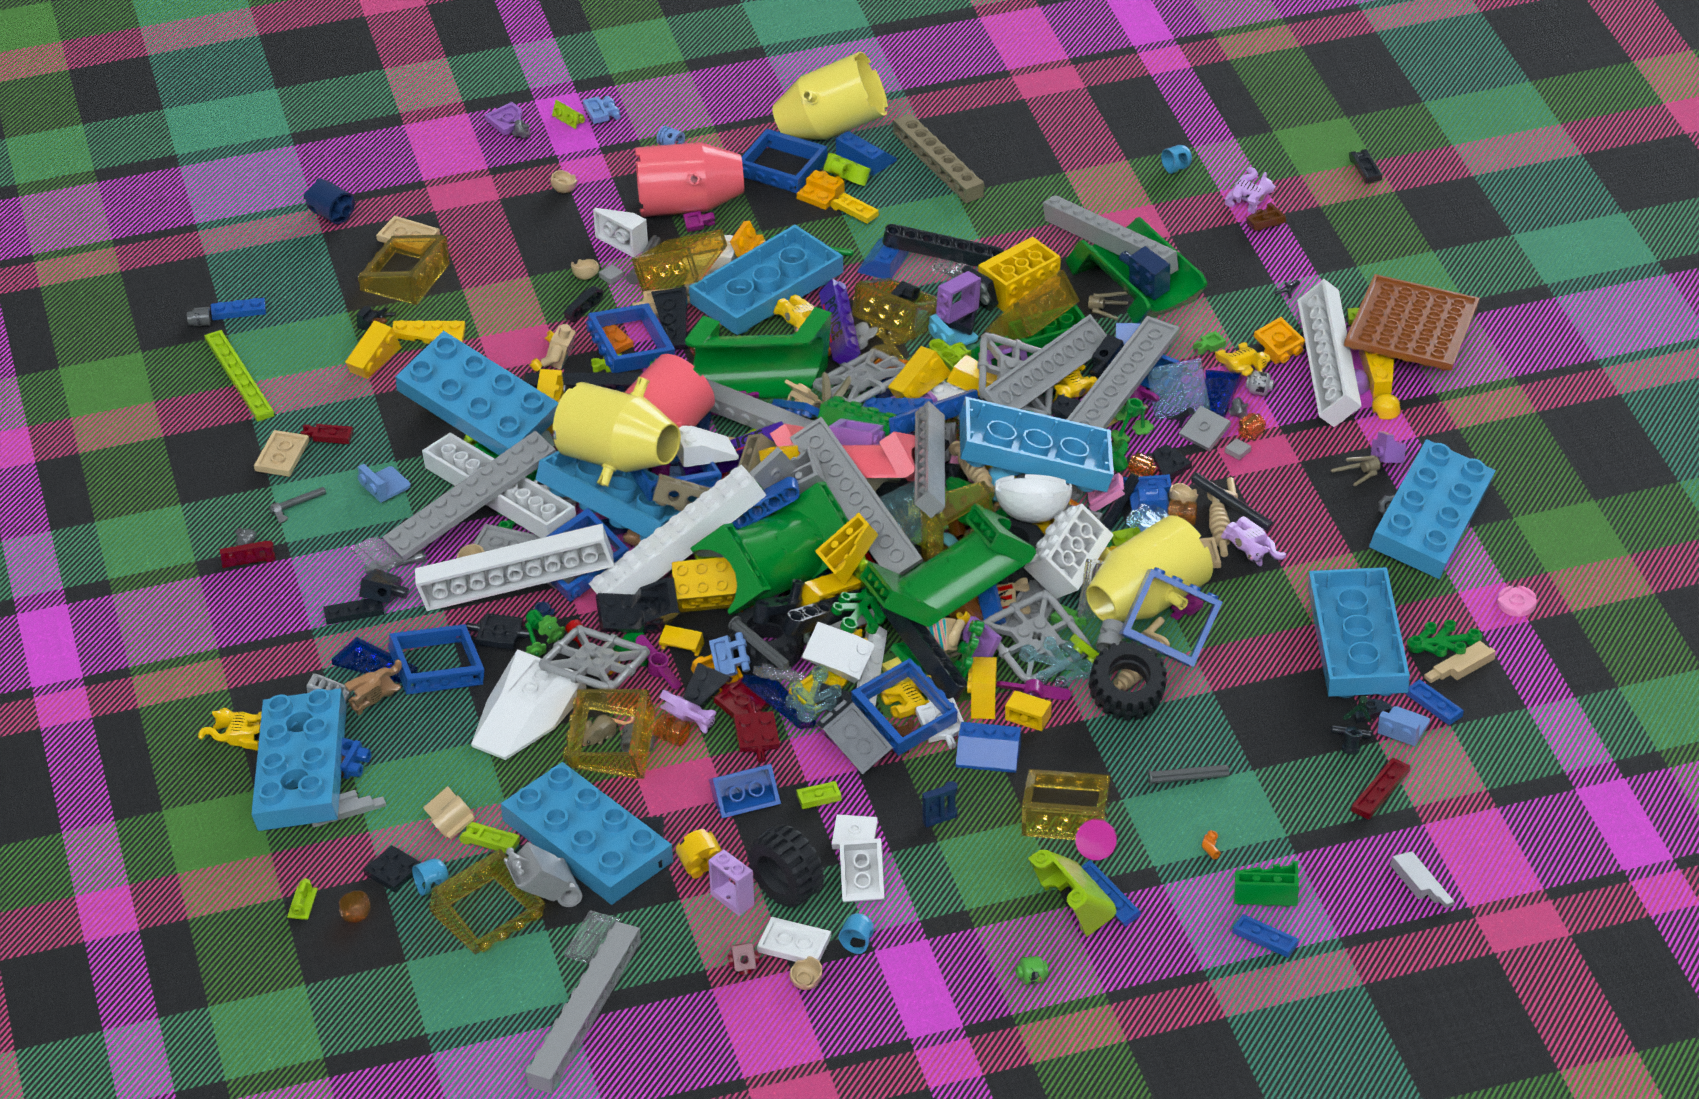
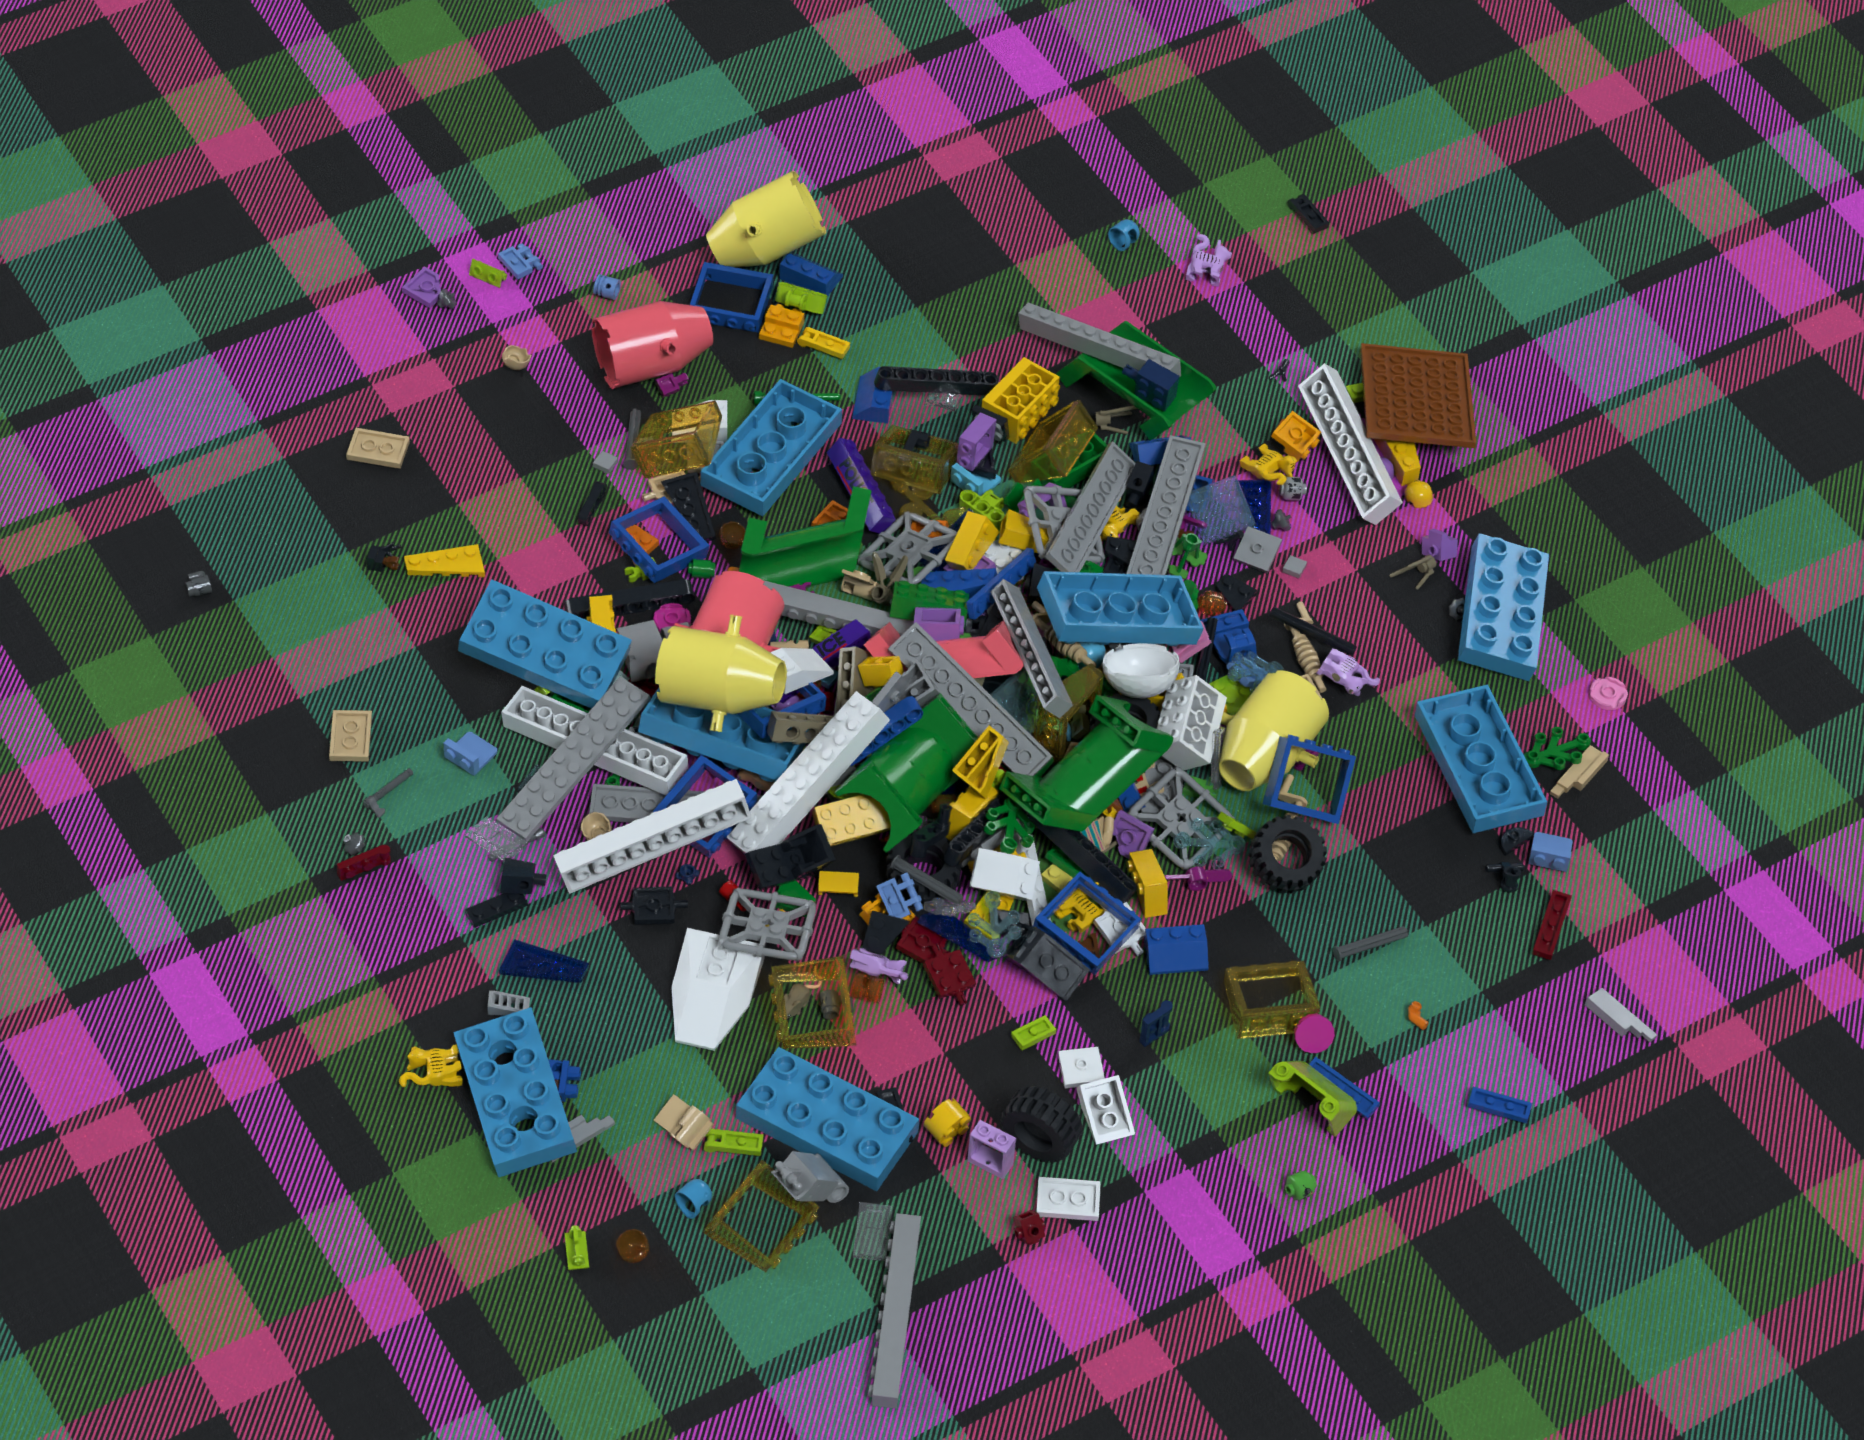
camera: 20 degrees left, 10 degrees up
lime tile [204,330,274,422] -> none
blue plate [211,298,266,320] -> none
dark red plate [300,424,353,444] -> none
dark blue cylinder [304,178,355,224] -> none
medium nougat animal [344,659,402,716] -> none
yellow wedge [345,320,402,379] -> none
clear yellow windscreen [358,235,450,305] -> none
black plate [364,845,421,893] -> none
blue window [388,624,484,695] -> none
bright green plant [525,609,565,657] -> none
tan torso [529,324,576,371] -> none
tan hair [571,259,599,280] -> none
white slope [593,208,648,257] -> none
magenta piece [635,635,681,690] -> none
blue slope [709,764,781,818] -> none
light orange plate [730,221,766,258] -> none
blue plate [772,399,820,418] -> none
yellow animal [773,294,814,332] -> none
tan hair [790,956,822,990] -> none
dark azure helmet [839,913,874,954] -> none
light grey plate [855,322,878,350] -> none
dark tan brick [893,113,985,203] -> none
green plant [954,620,985,693] -> none
yellow brick [1005,690,1052,731] -> none
light grey wheel [1096,619,1125,651] -> none
clear orange wheel [1168,499,1197,527] -> none
tan hair [1169,483,1198,508] -> none
bright green plate [1193,331,1226,355] -> none
green wedge [1234,861,1299,907] -> none
clear orange head [1238,413,1266,440] -> none
reddish brown wing [1246,202,1286,231] -> none
clear green plant [1343,696,1372,723] -> none
blue plate [1405,679,1464,725] -> none

